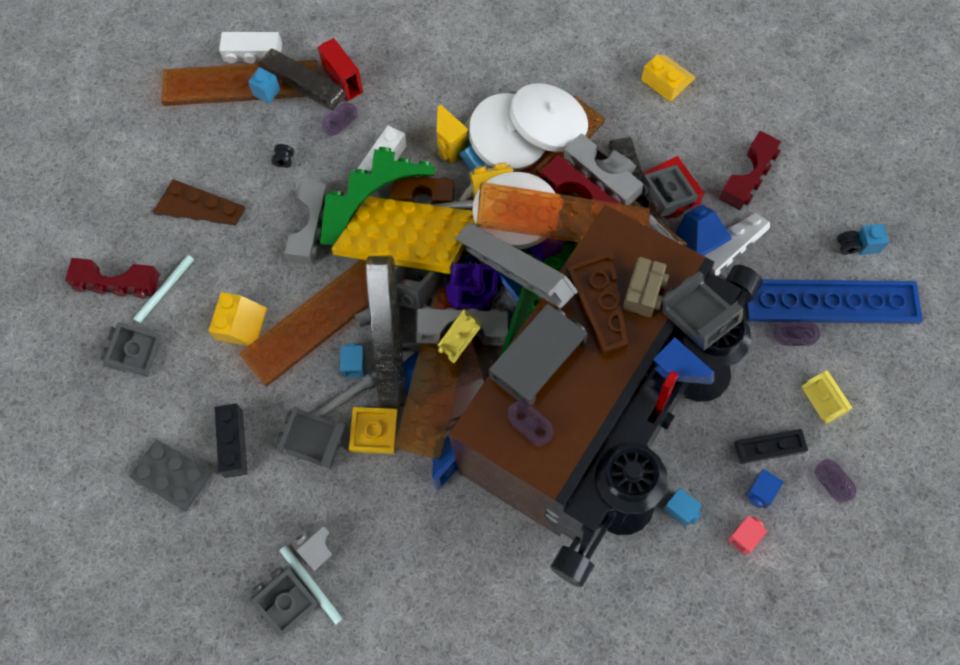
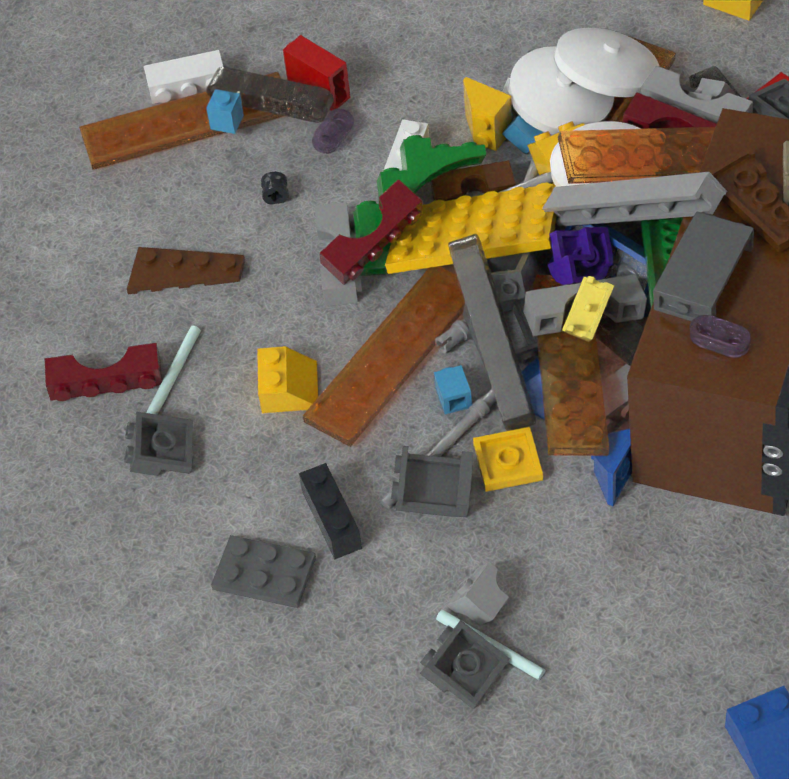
camera: 10 degrees left, 15 degrees down
none -> dark red arch [320,179,422,285]

